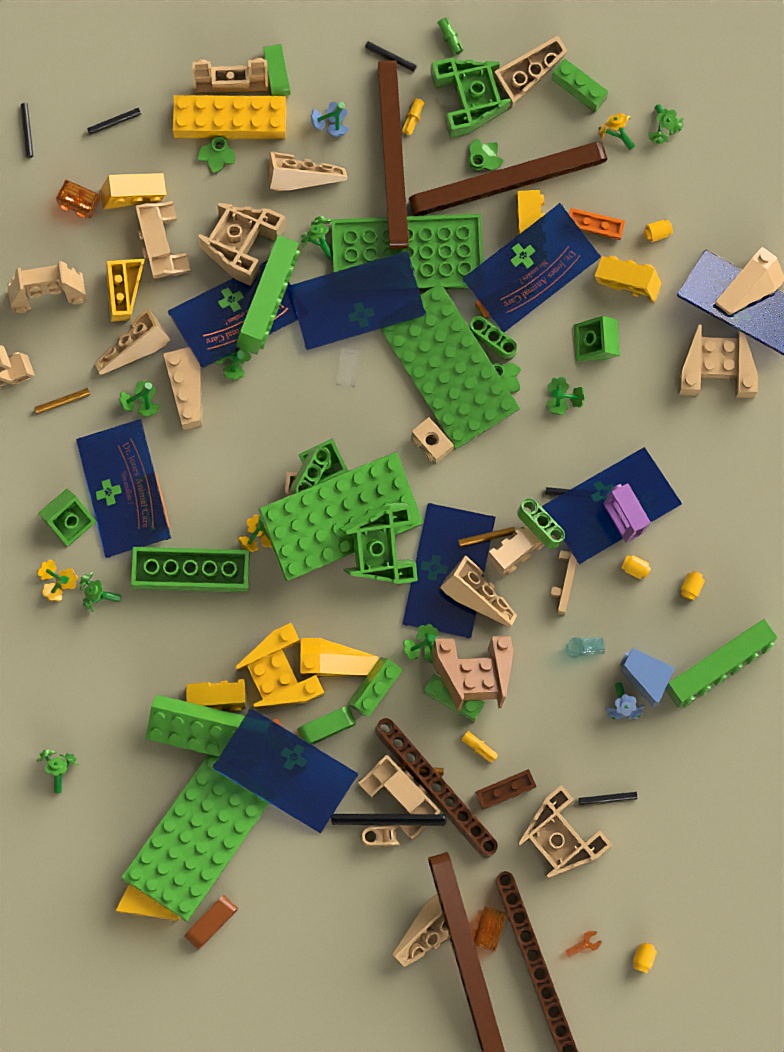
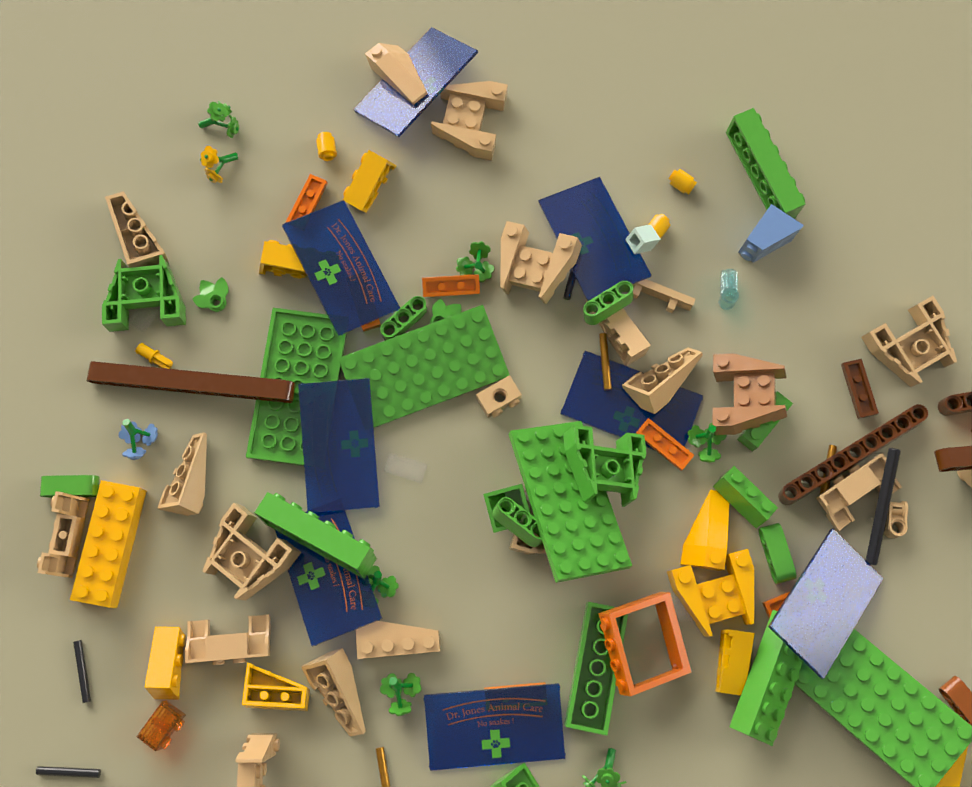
camera: 80 degrees left, 0 degrees up
bright green plate [198,137,235,173] -> none
yellow plant [238,514,272,552] -> none
bright green plant [301,216,333,259] -> none
black bar [365,41,417,72] -> none
reddish brown beam [408,141,608,216] -> none
bright green pin [437,17,464,55] -> none
yellow axle [461,731,498,763] -> none
bright green brick [552,58,608,112] -> none
bright green slope [574,315,620,361] -> none
black bar [578,791,638,806] -> none
medium lavender window [603,484,651,543] -> none
medium blue plant [605,682,645,720] -> none
none -> orange plate [422,274,480,297]
none -> tan wedge [500,221,582,304]
none -> orange window [598,592,692,697]
none -> light aqua brick [625,224,661,254]
none -> orange plate [635,418,694,471]

